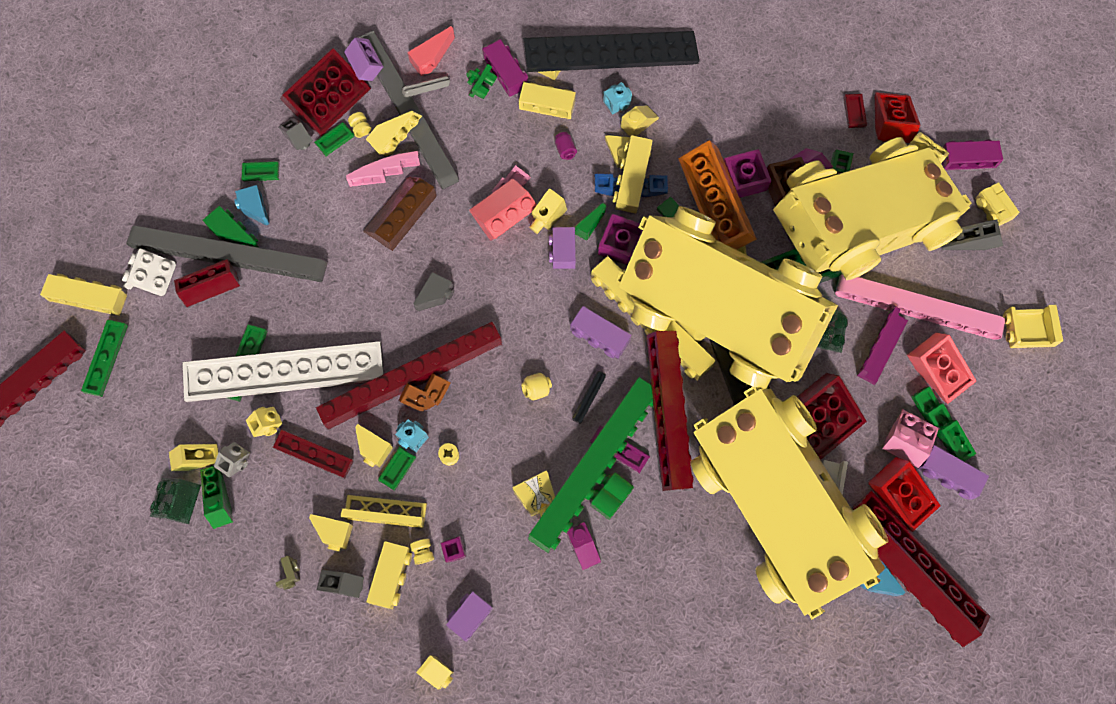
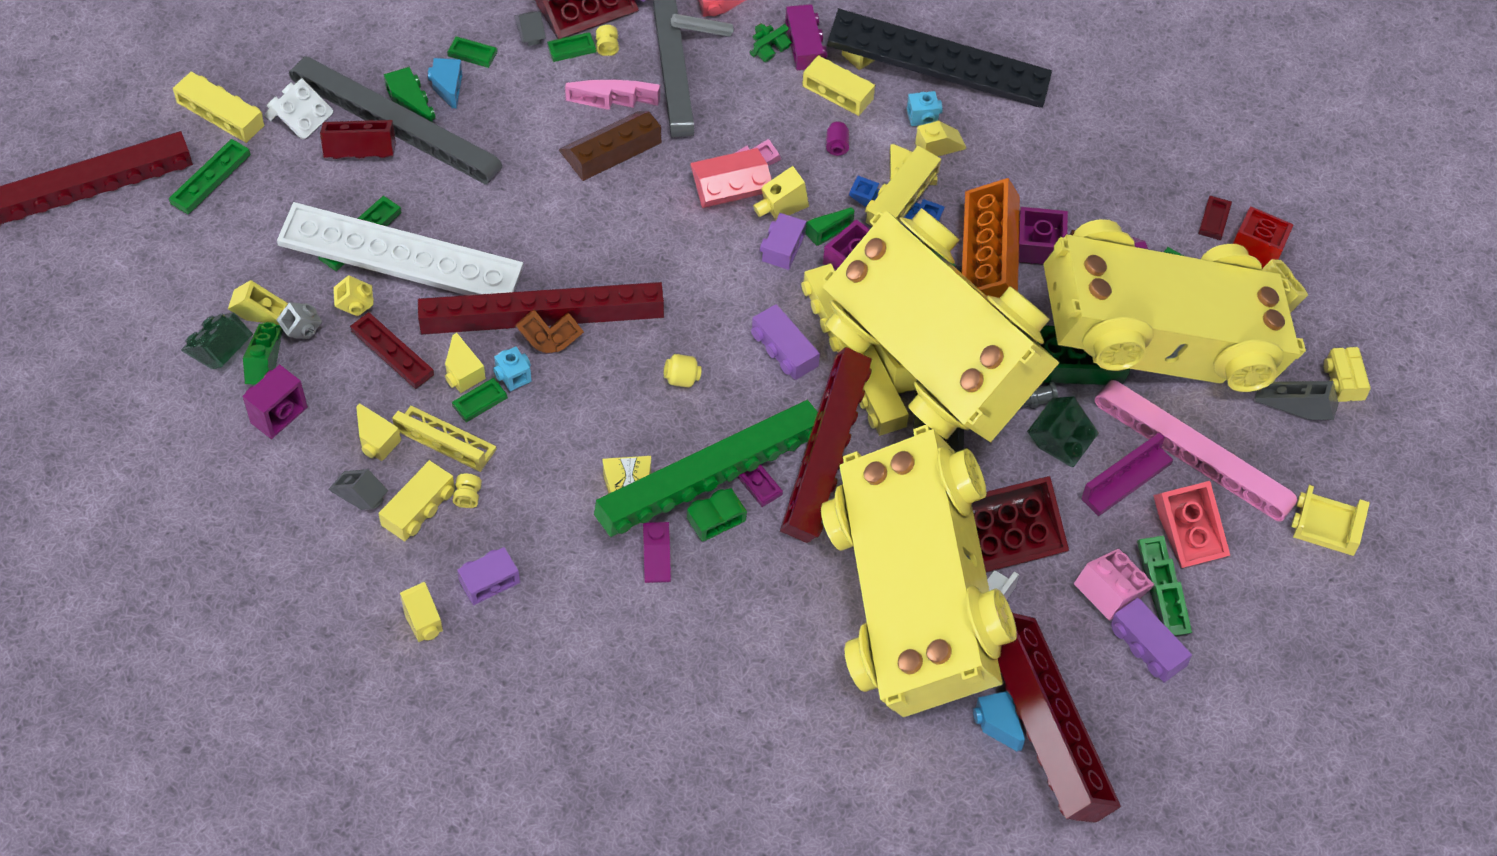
camera: 20 degrees right, 15 degrees down
olive bracket [275,556,300,590] -> none
light yellow slope [366,111,422,156] -> none
dark grey slope [413,272,454,311] -> none
light yellow wheel [438,443,459,466] -> none
magenta brick [440,536,466,563] -> none
black axle [572,371,606,424] -> none
red slope [868,457,941,532] -> none
magenta brick [942,139,1003,170] -> none
none -> magenta brick [242,364,308,440]

